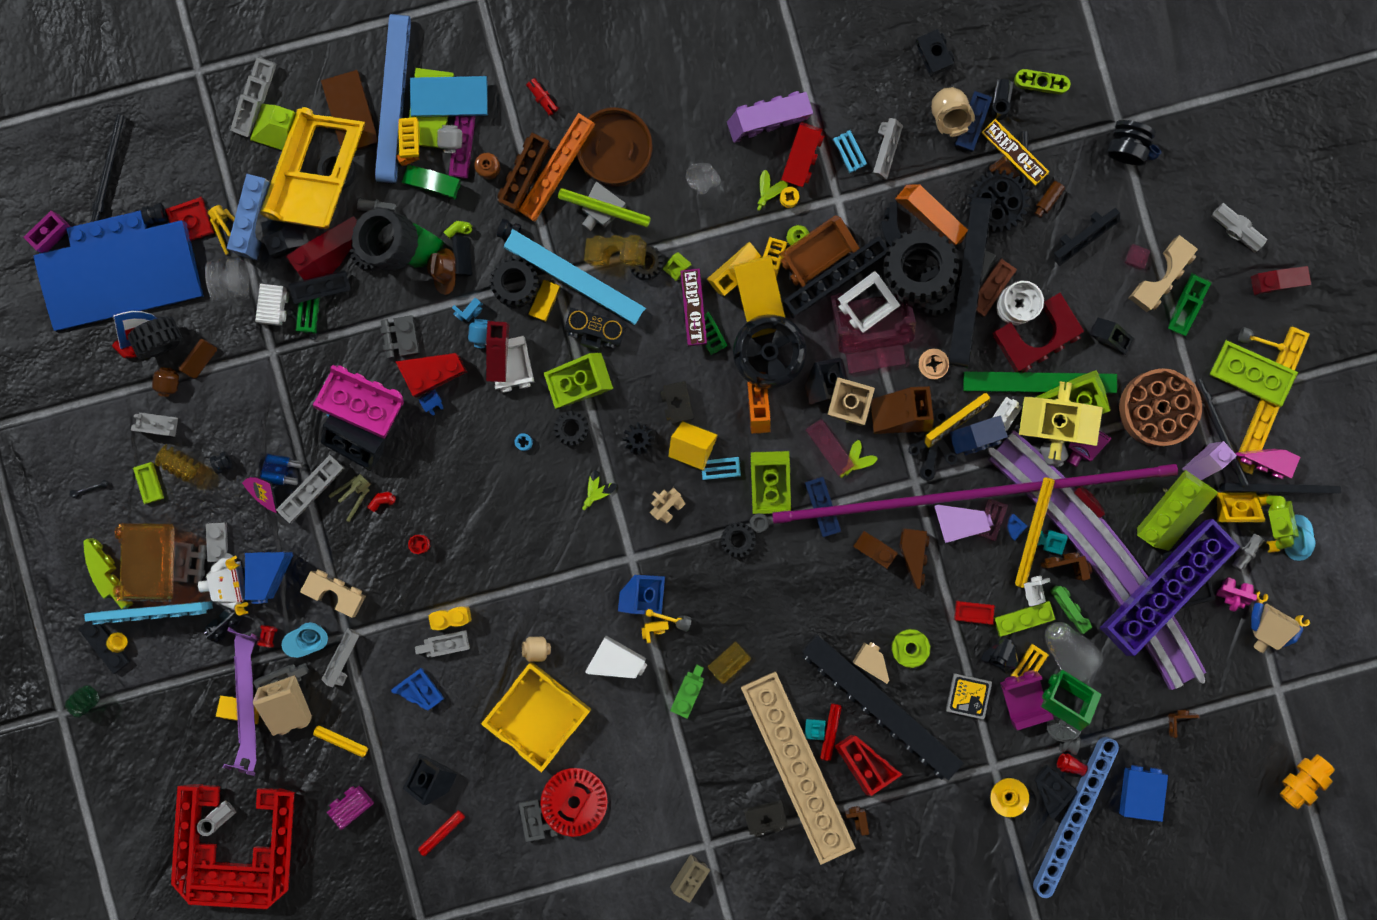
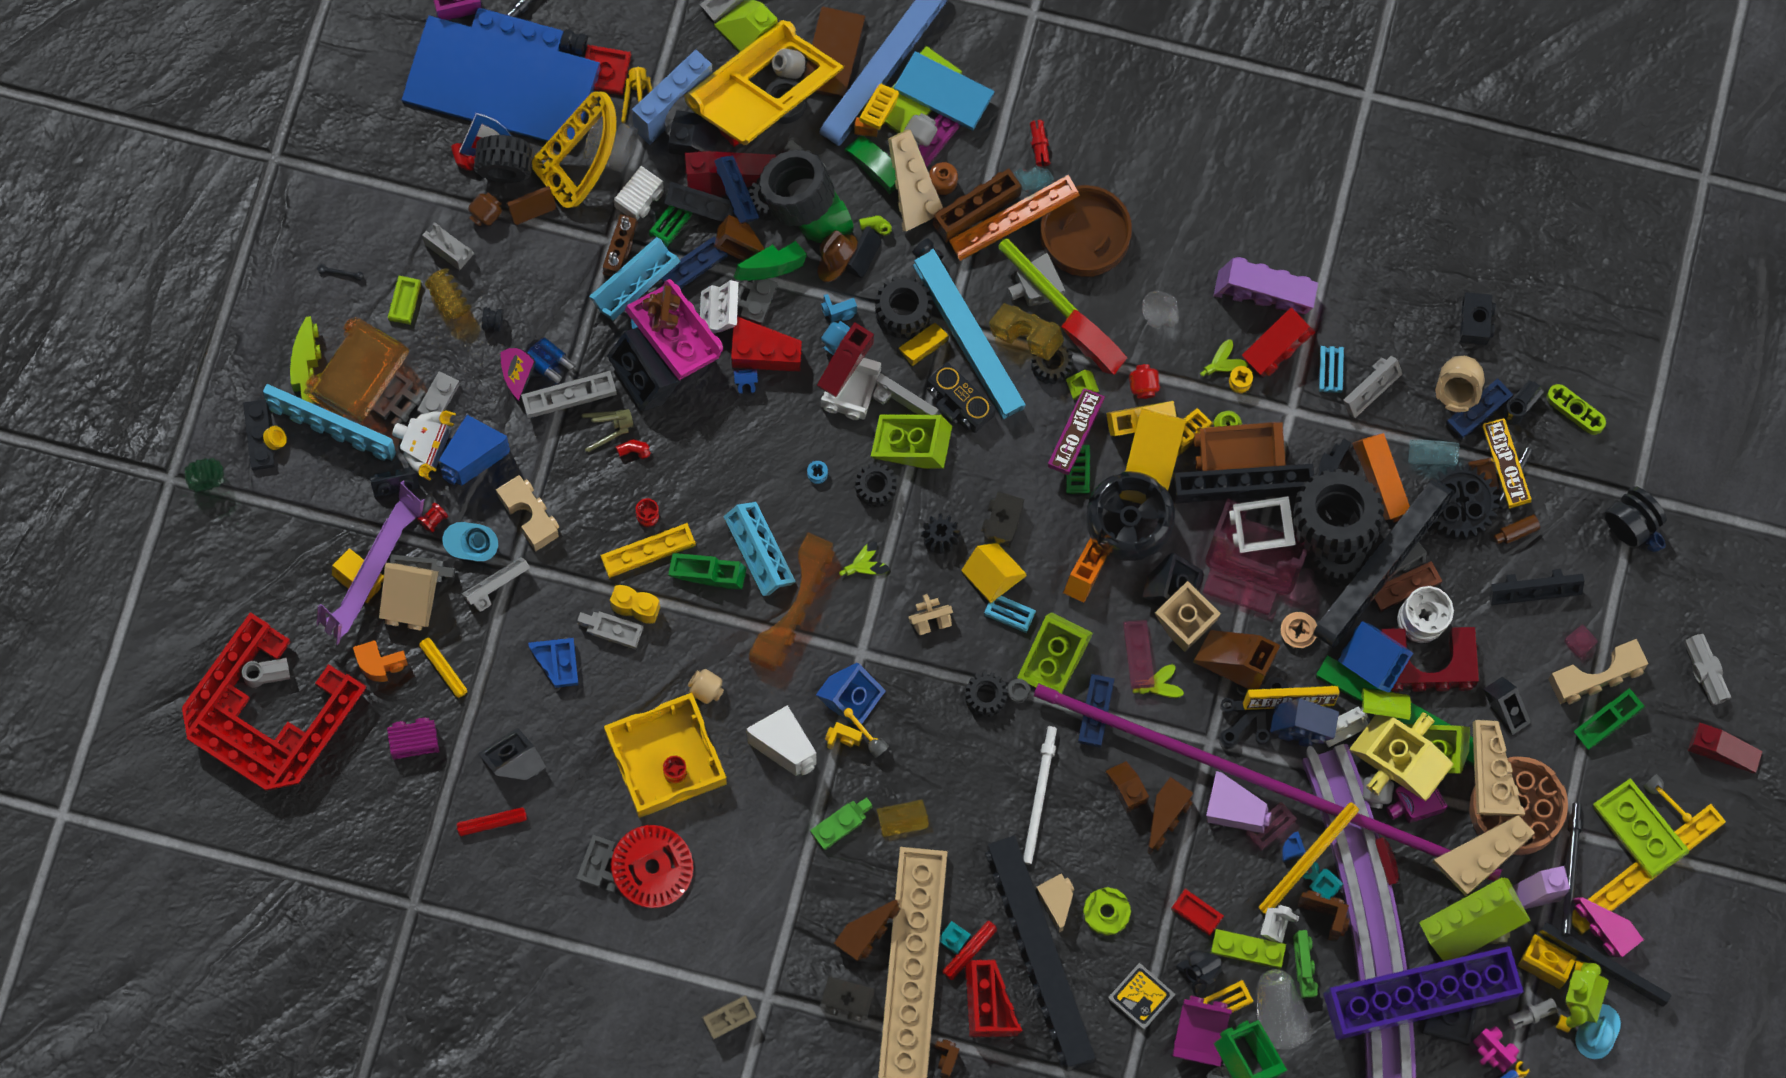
camera: 25 degrees right, 15 degrees down
none -> orange brick [353,640,408,682]
none -> yellow beam [532,91,616,208]
none -> medium azure fence [589,237,680,320]
none -> yellow tile [600,523,696,578]
none -> reddish brown piece [602,214,638,277]
none -> reddish brown hips [642,285,681,332]
none -> dark blue plate [661,237,728,289]
none -> red wheel [663,755,687,784]
none -> green slope [668,553,746,590]
none -> white slope [700,280,738,334]
none -> dark blue plate [714,156,759,223]
none -> reddish brown slope [714,215,764,261]
none -> medium azure fence [724,502,796,596]
none -> green slope [734,241,807,281]
none -> clear orange arch [749,532,835,672]
none -> light grey head [772,48,806,79]
none -> reddish brown slope [834,899,901,960]
none -> light grey hinge [873,373,938,415]
none -> tan wing [888,129,943,231]
none -> clear light blue slope [1014,166,1054,193]
none -> white bar [1023,726,1057,865]
none -> red slope [1061,310,1127,375]
none -> red head [1129,364,1160,399]
none -> blue brick [1338,621,1413,693]
none -> lime slope [1361,688,1411,720]
none -> clear light blue slope [1408,440,1459,466]
none -> tan wing [1433,816,1535,896]
none -> tan wing [1473,720,1525,816]

